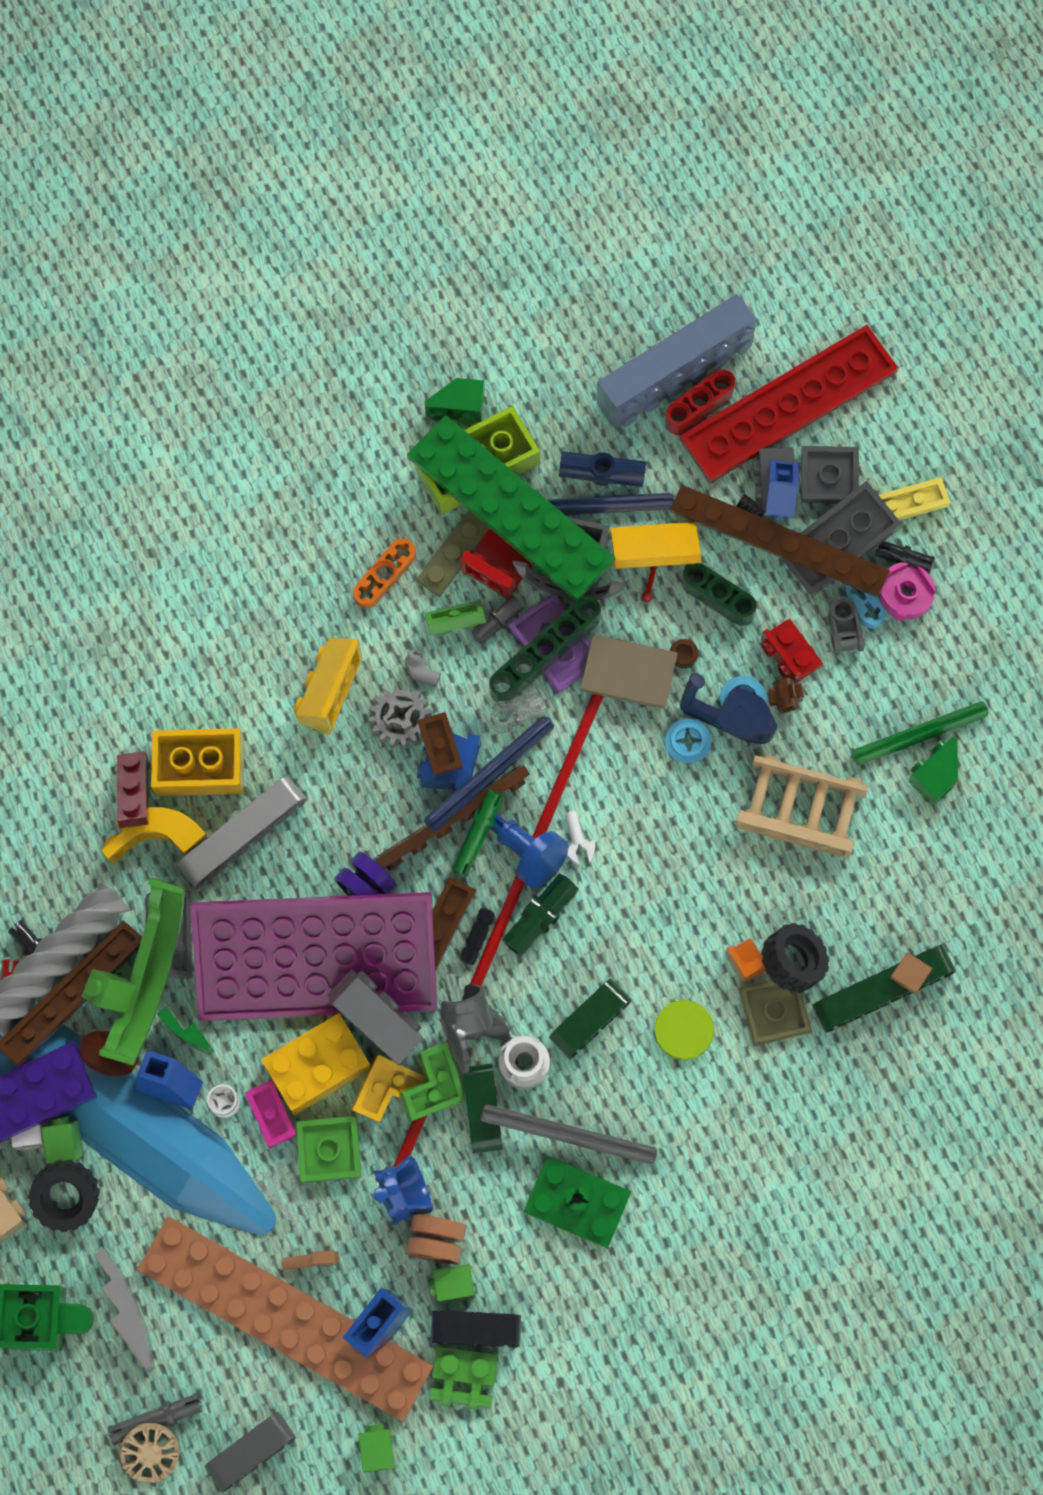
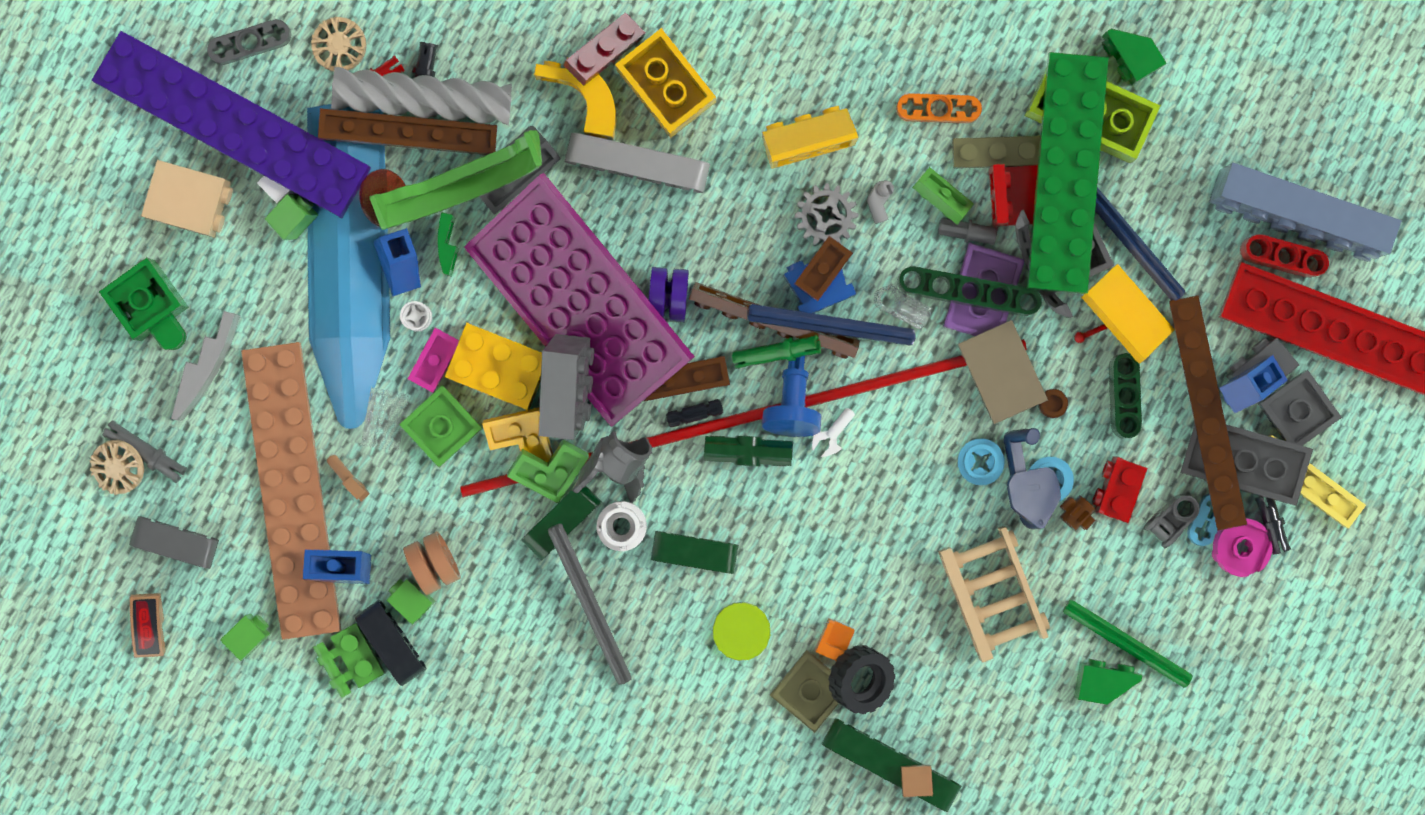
camera: 50 degrees right, 15 degrees up
black tyre [28,1160,100,1232] -> none
bright green brick [81,969,136,1013] -> none
blue hair [373,1156,434,1226] -> none
green plate [524,1156,631,1249] -> none
dark blue piece [559,451,646,487] -> none
black sticker [736,493,766,517] -> none

